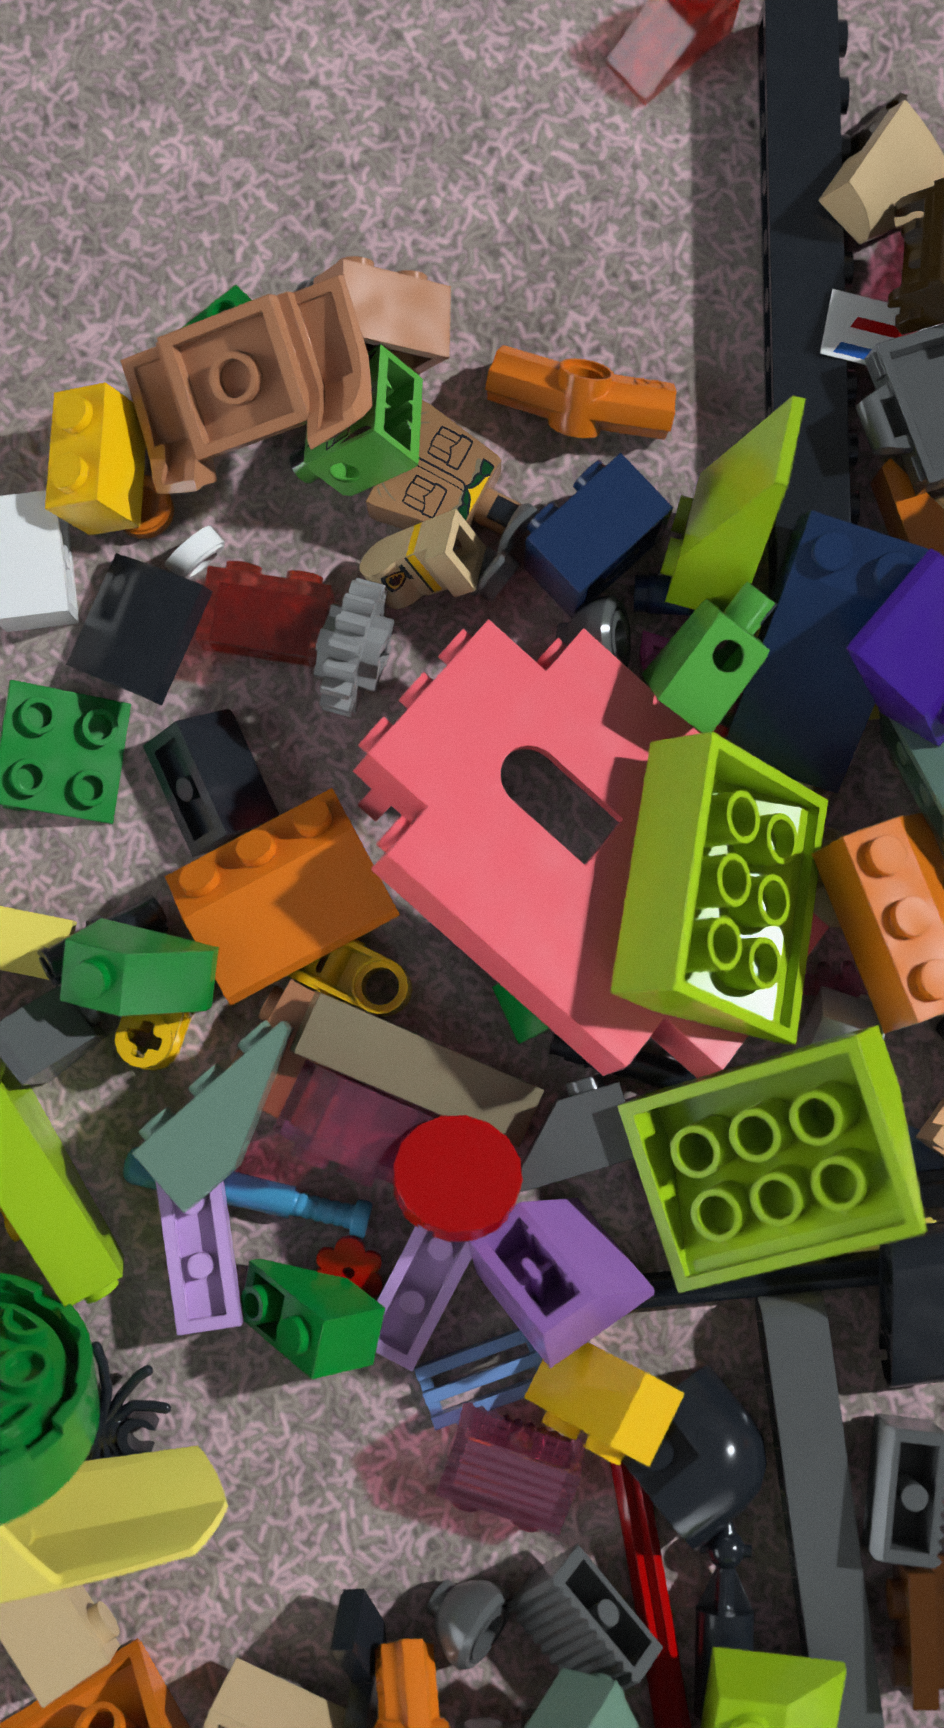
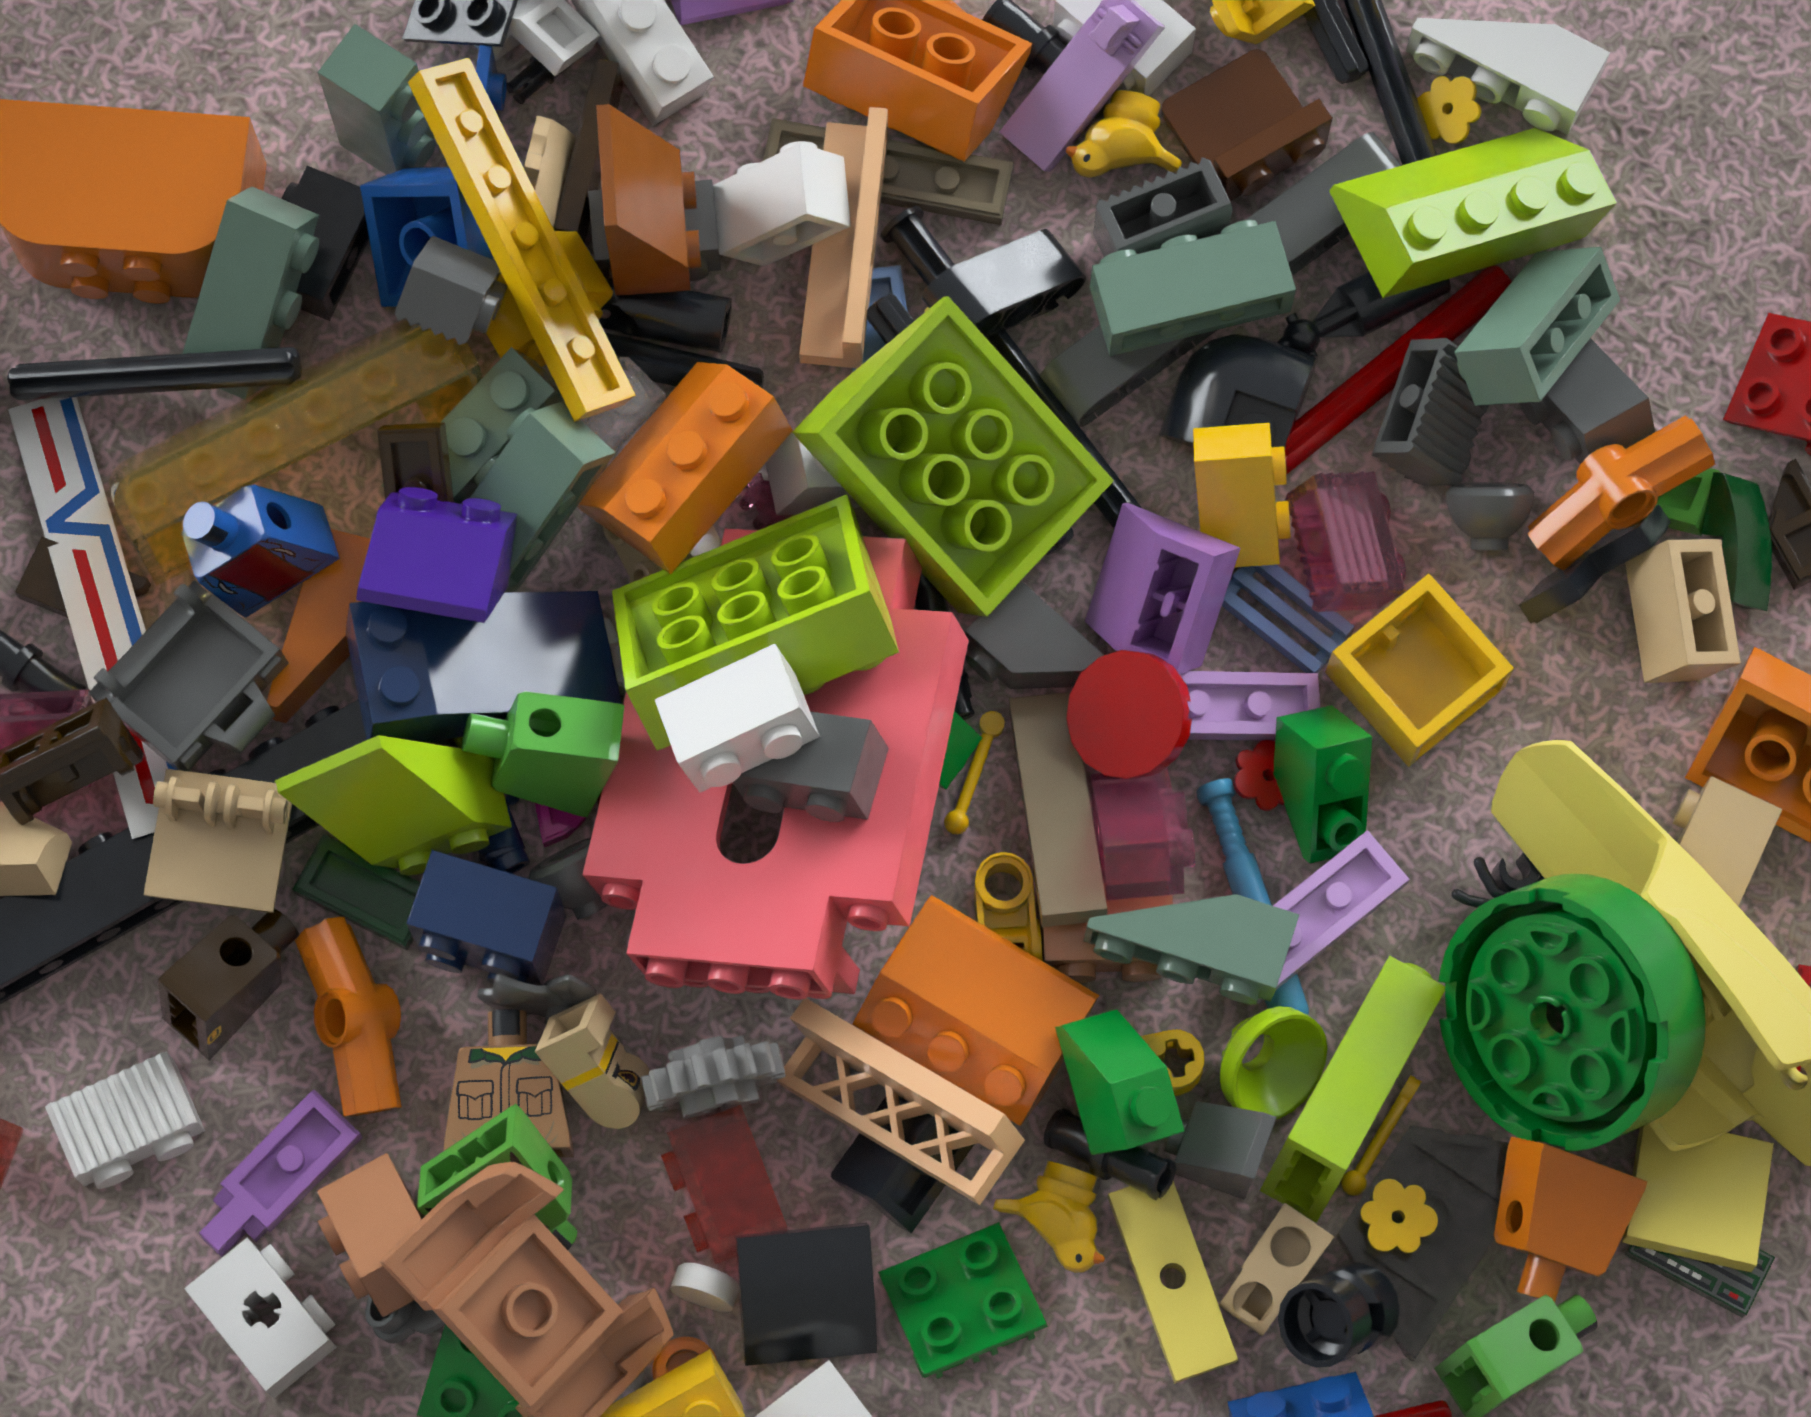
camera: 120 degrees left, 10 degrees down
none -> white brick [45,1052,205,1189]
none -> tan hinge [143,769,292,913]
none -> dark brown torso [158,908,299,1061]
none -> white brick [184,1237,337,1398]
none -> medium lavender hinge [199,1090,363,1257]
none -> dark green tile [292,834,420,950]
none -> white brick [655,644,820,793]
none -> dark grey brick [732,711,889,822]
none -> light nougat fence [777,998,1025,1205]
none -> yellow hinge [944,711,1005,835]
none -> yellow animal [993,1161,1105,1273]
none -> sand green brick [1090,220,1296,356]
none -> lime piece [1220,1006,1328,1120]
none -> yellow piece [1325,573,1514,767]

